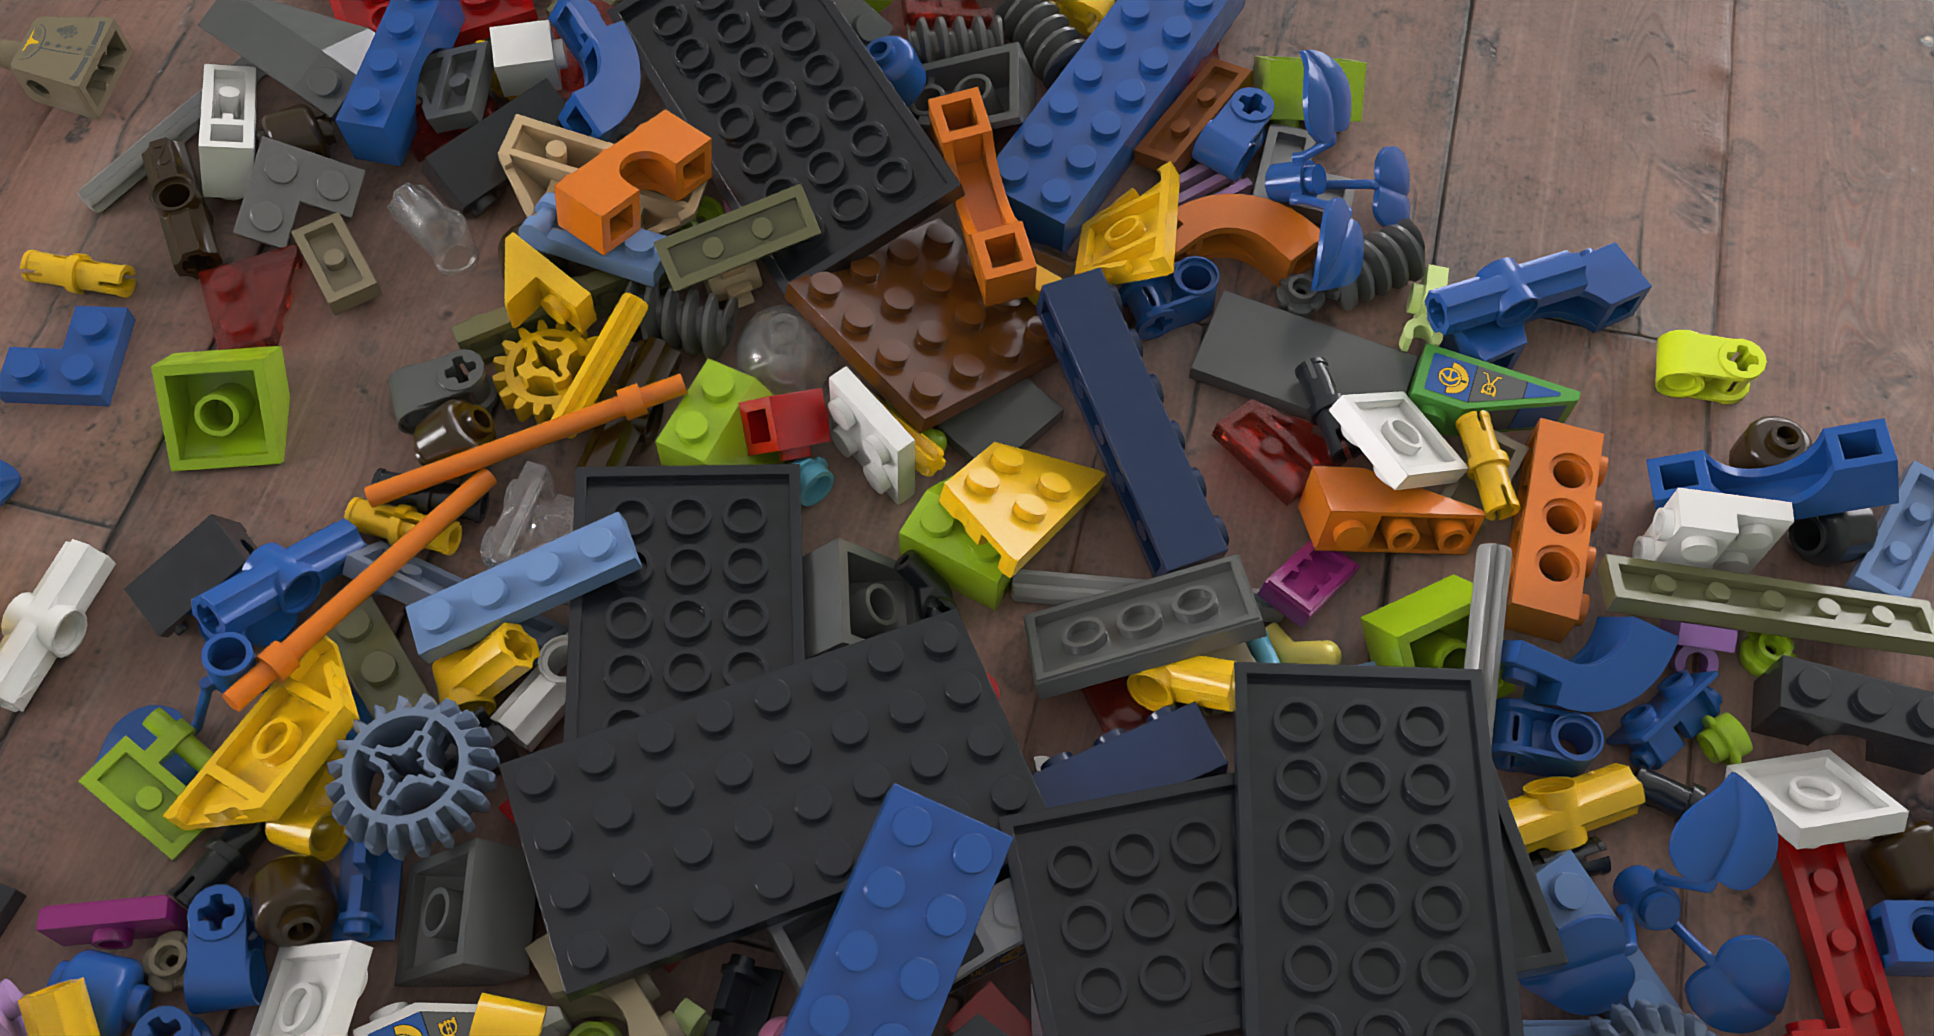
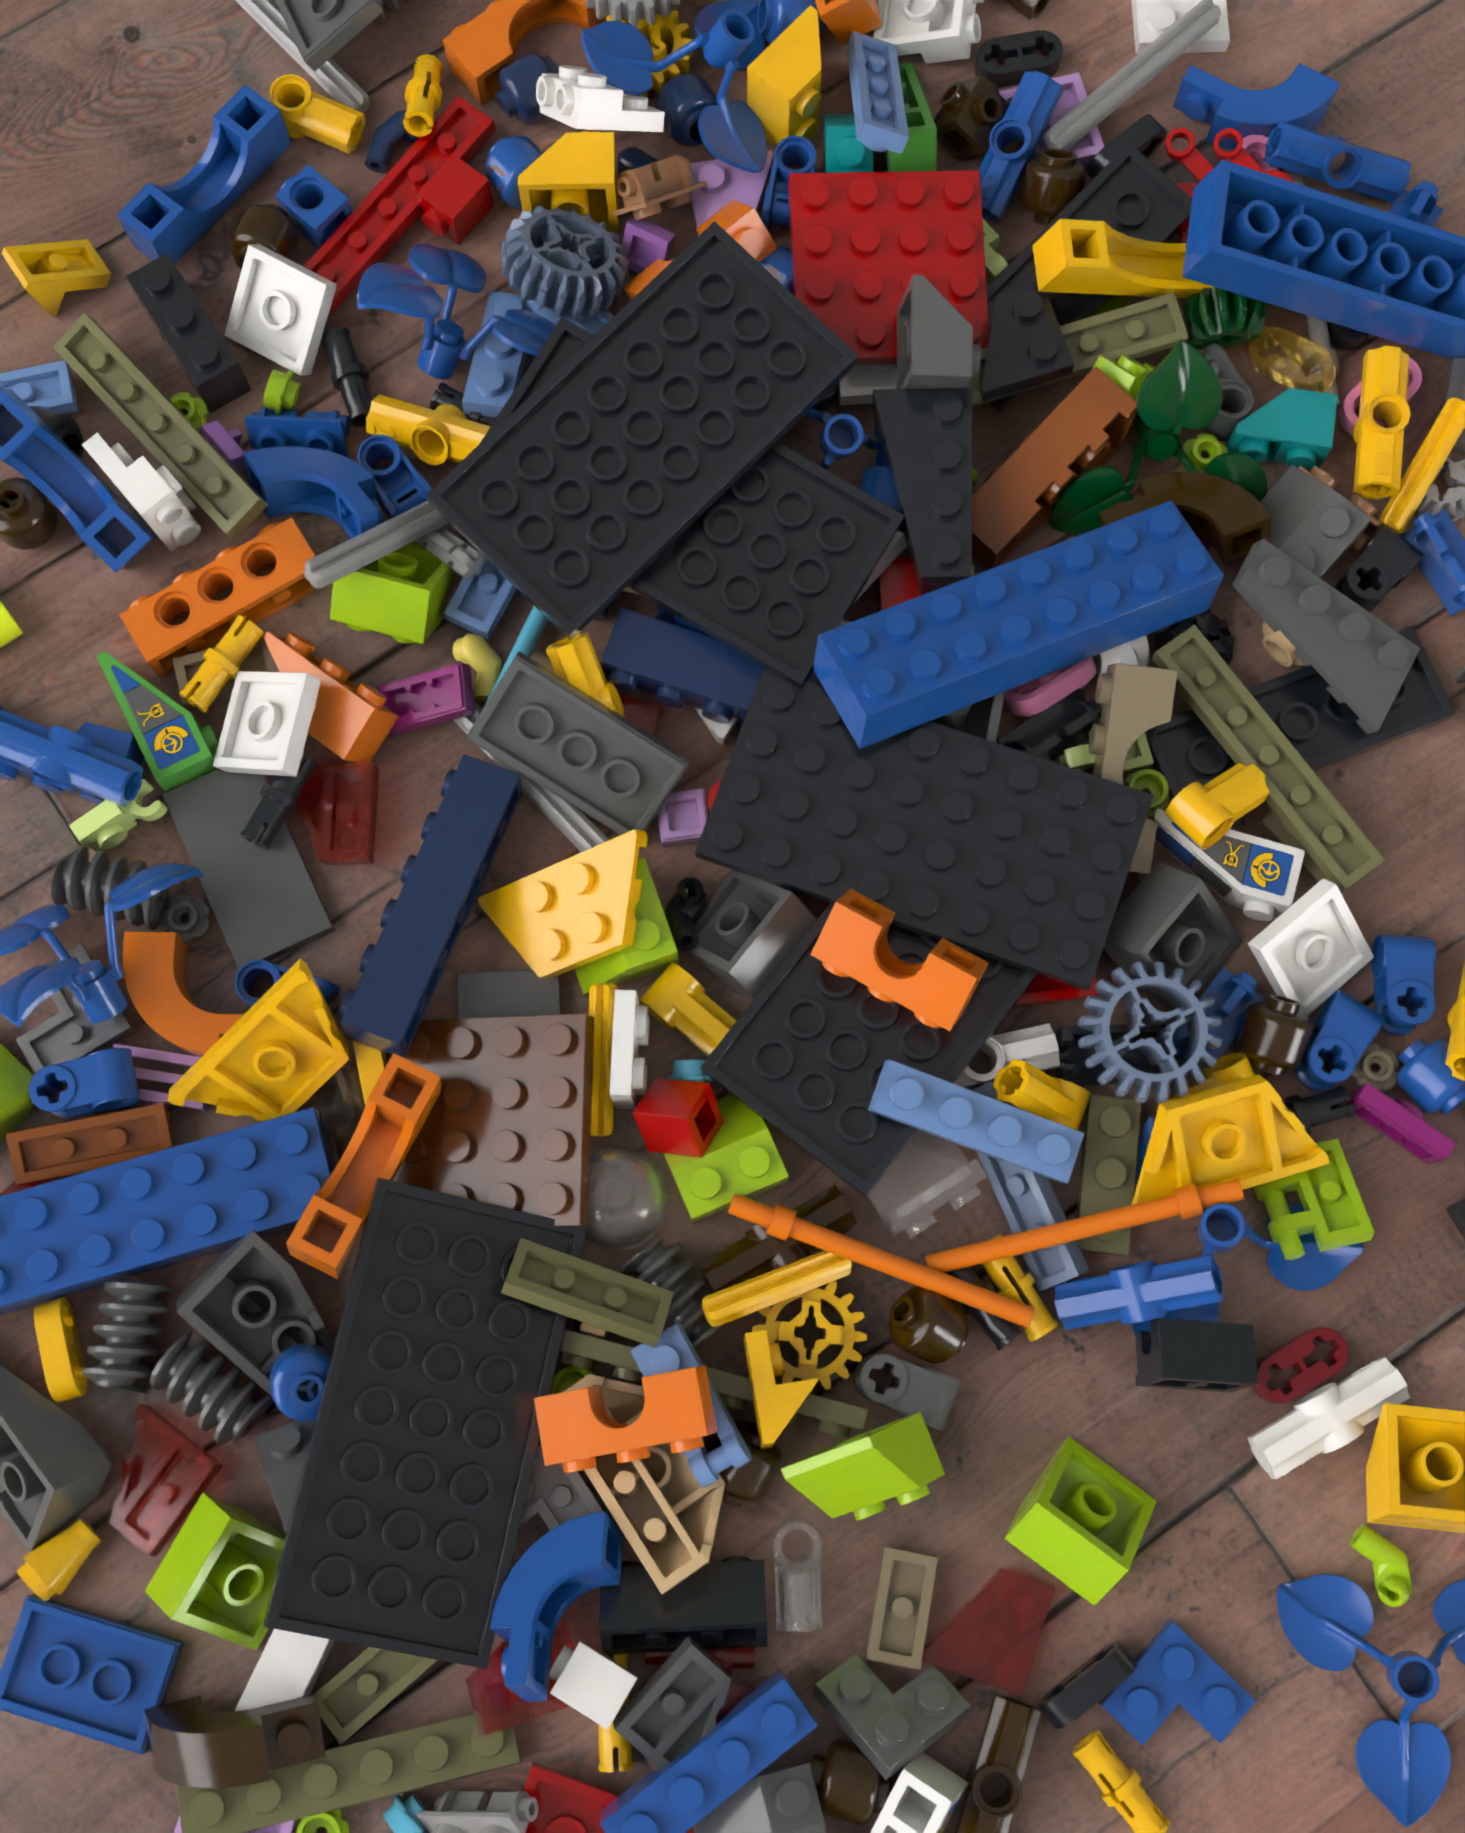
camera: 135 degrees left, 15 degrees up
none -> yellow piece [639,962,736,1057]
none -> lavender tile [658,788,708,847]
none -> lime slope [781,1411,945,1521]
none -> orange arch [810,888,989,1031]
none -> black beam [1038,1641,1137,1729]
none -> dark red beam [1252,1327,1348,1403]

